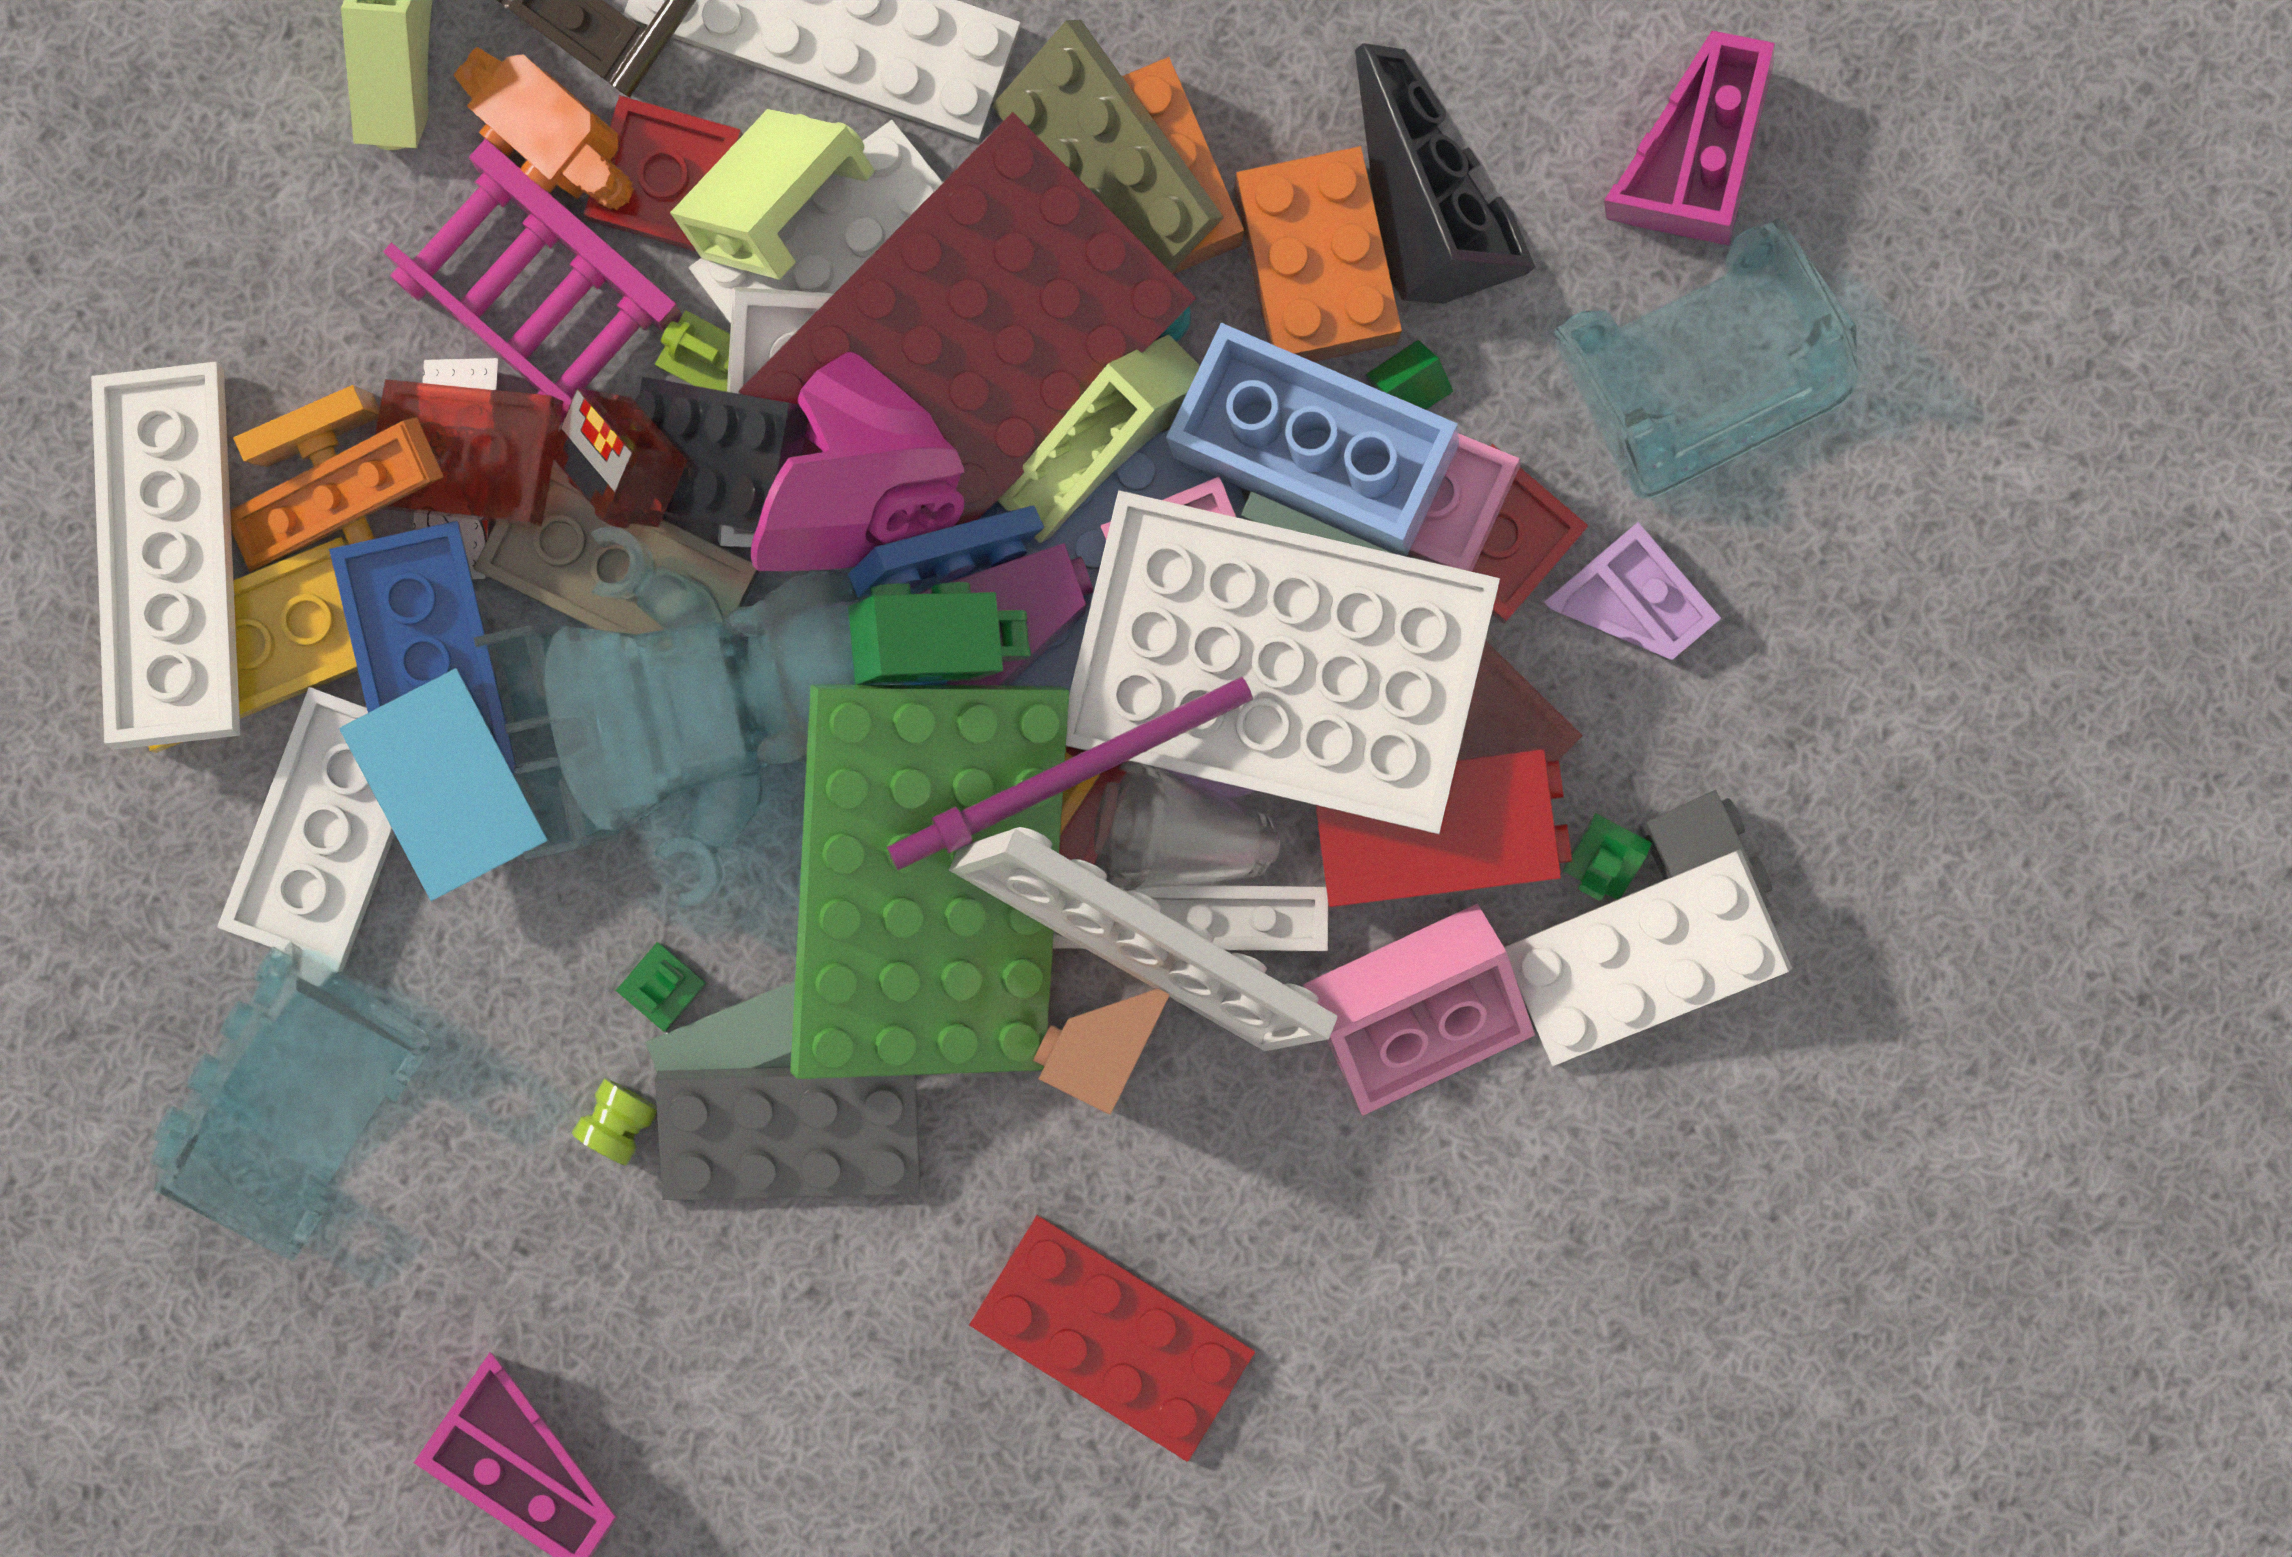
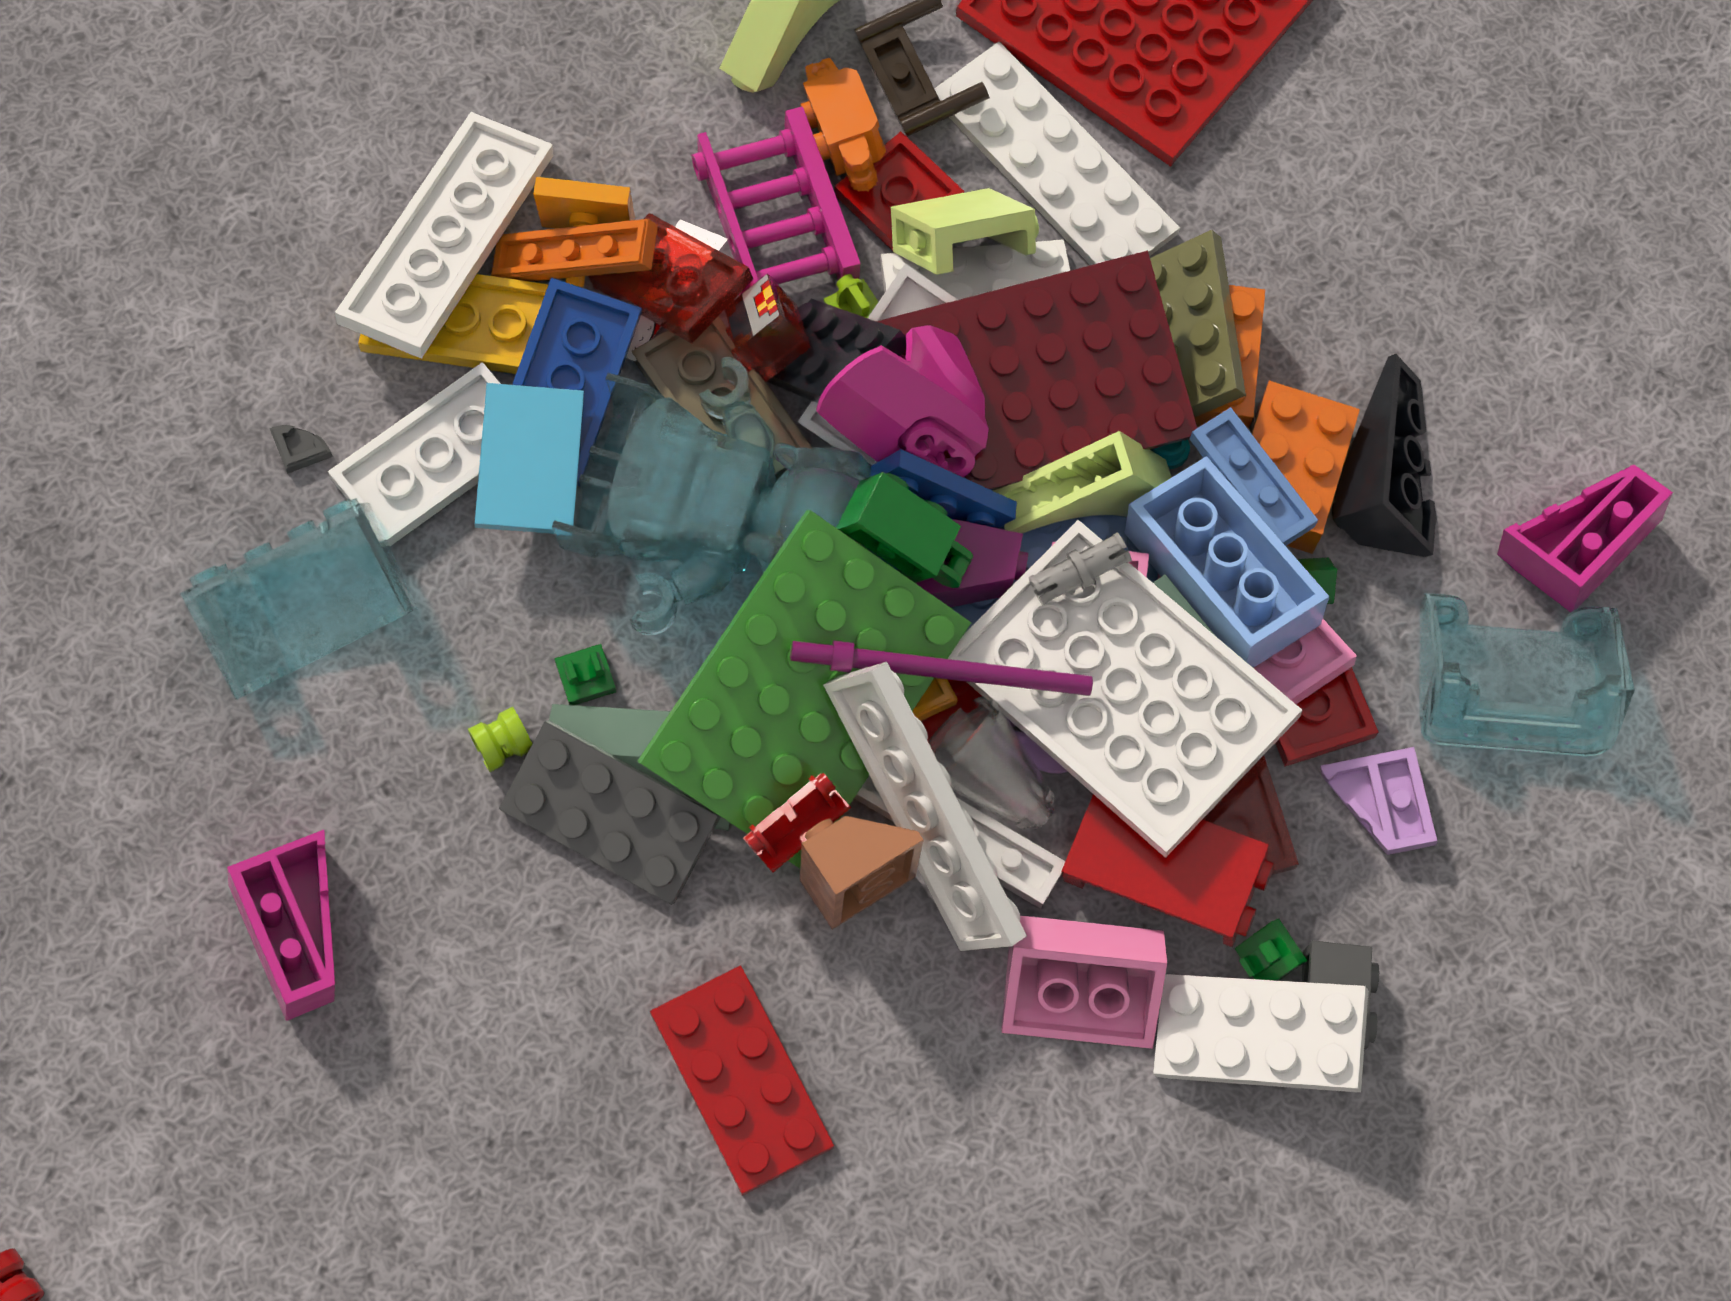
camera: 30 degrees right, 15 degrees down
none -> dark grey tile [269,425,333,474]
none -> red hinge [743,773,851,873]
none -> light grey pin [1028,532,1132,605]
none -> medium blue plate [1189,407,1318,546]

